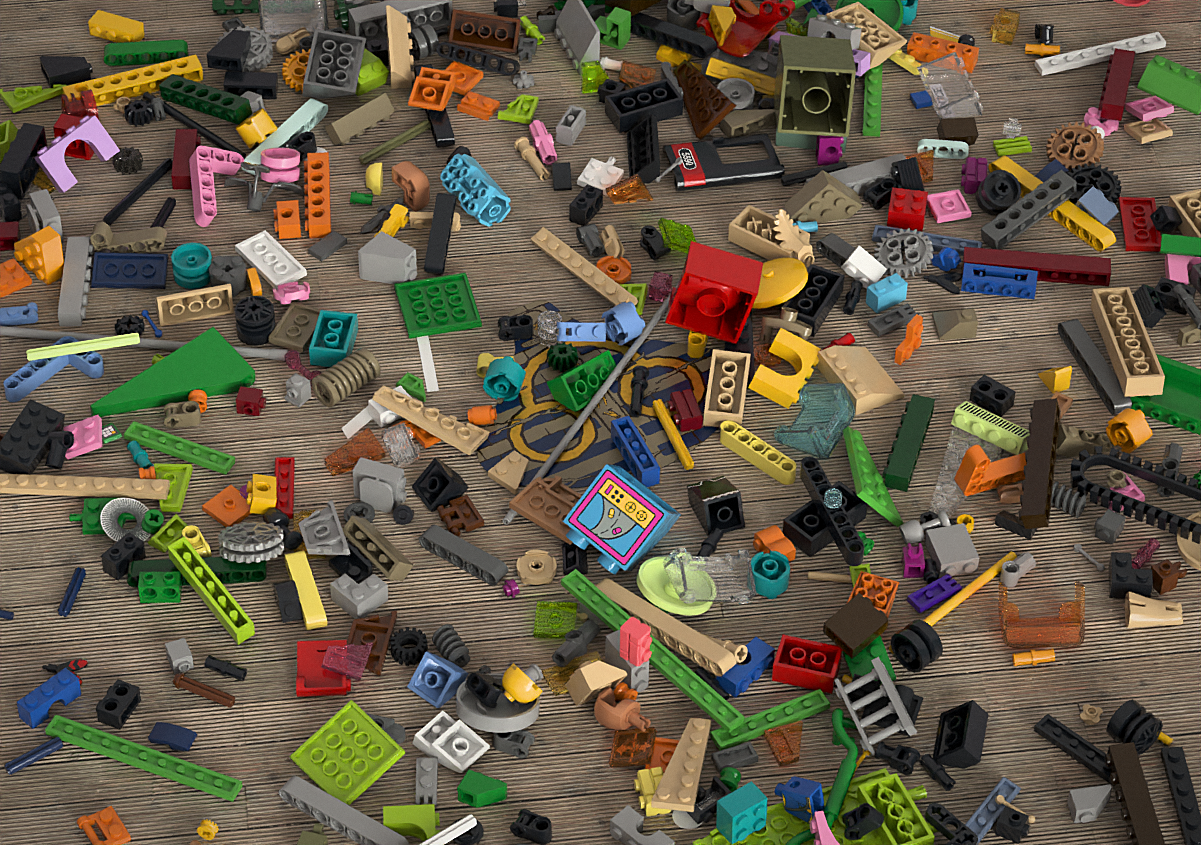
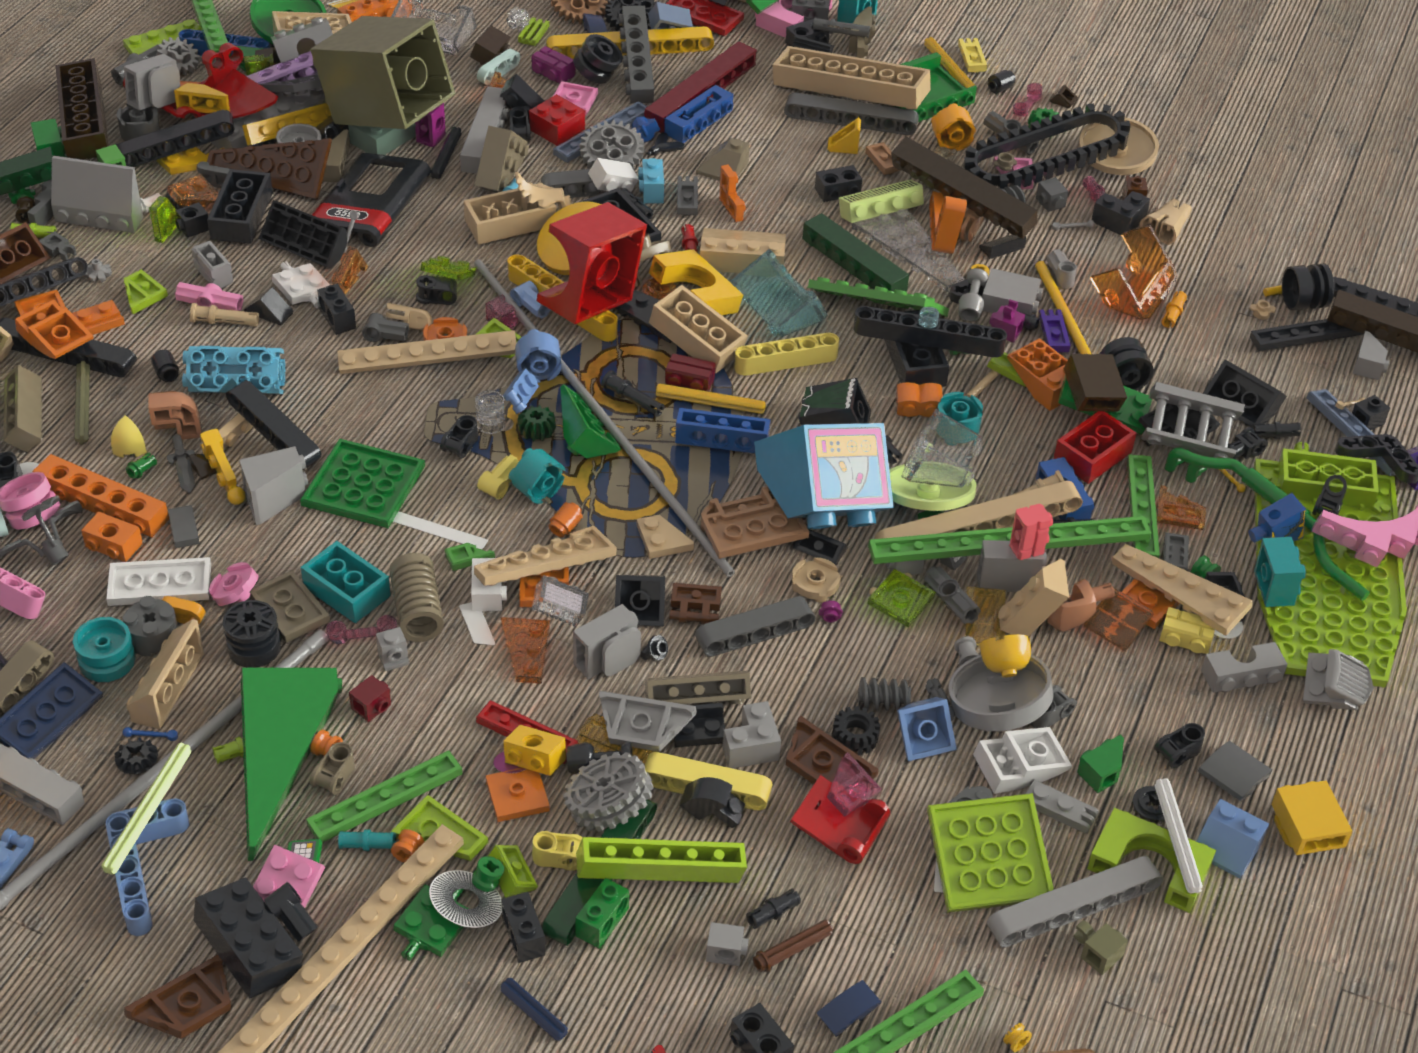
camera: 60 degrees left, 0 degrees up
dark grey gear [343,502,375,523] -> none
black piece [466,673,505,708] -> none

